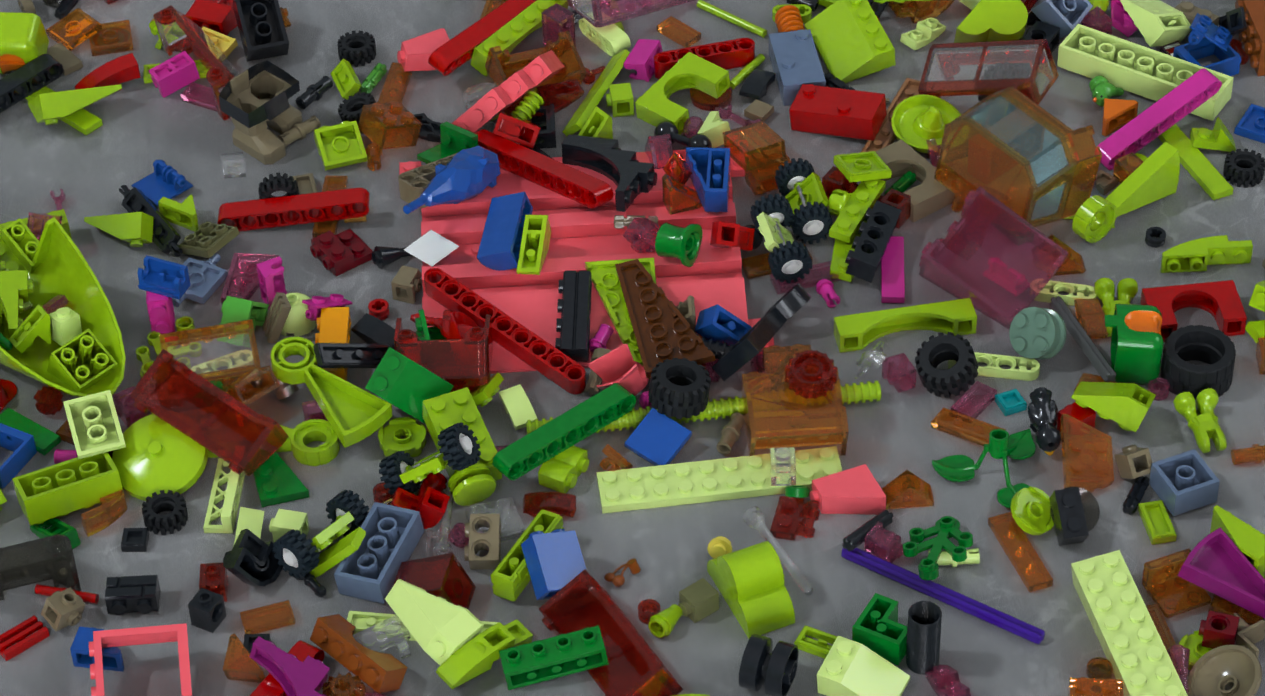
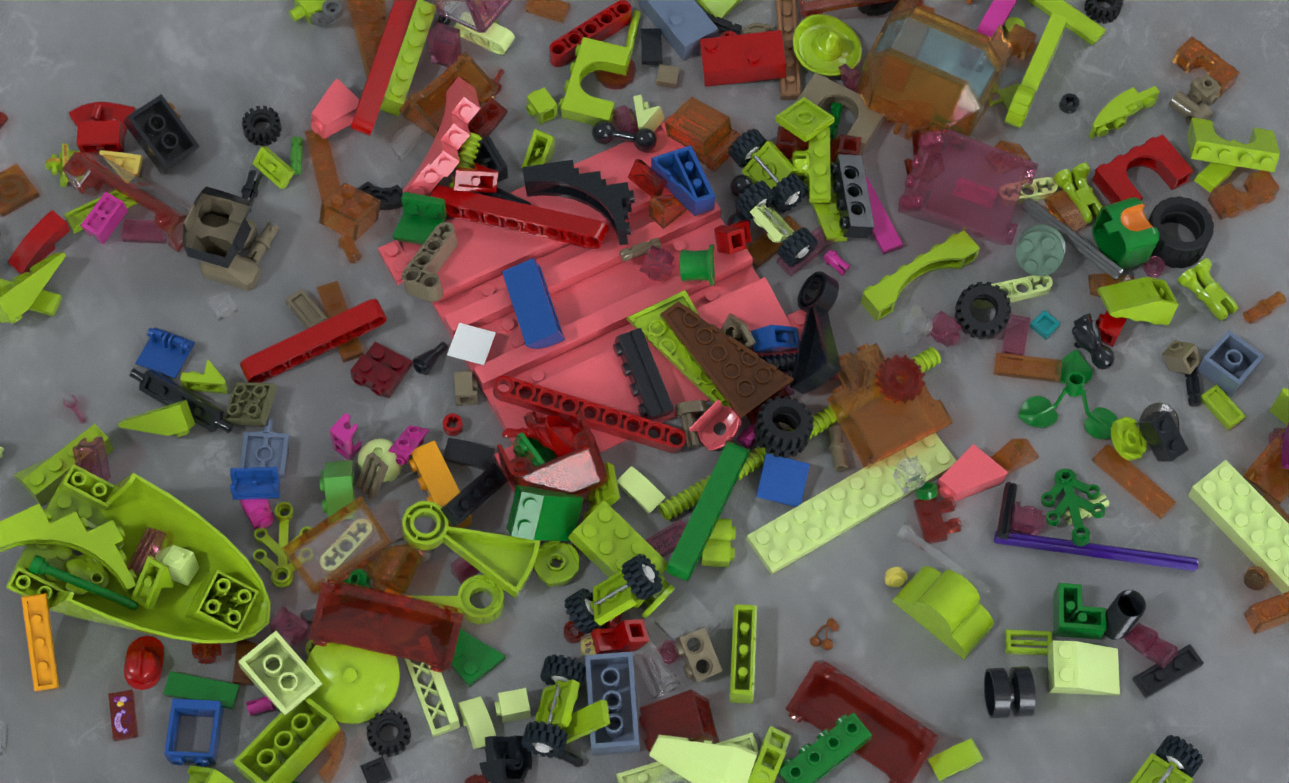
camera: 30 degrees left, 20 degrees up
clear pink wing [221,253,279,304] -> none
black tyre [258,173,299,199] -> none
lime plate [314,121,367,171] -> none
black tyre [338,92,380,129] -> none
blue piece [403,145,501,214] -> none
lime slope [516,215,551,275] -> none
brick [521,529,591,600] -> none
clear red slope [523,492,576,518] -> none
lime tile [562,49,630,136] -> none
dark pink pin [589,324,614,352] -> none
clear orange tile [600,444,633,471] -> none
dark pink hinge [623,39,663,82] -> none
clear red bush [638,599,660,624] -> none
clear pink slope [645,134,675,169] -> none
lime cone [648,604,683,638] -> none
olive brick [678,578,719,623] -> none
clear pink piece [719,103,761,128] -> none
clear orange wing [1060,414,1114,495] -> none

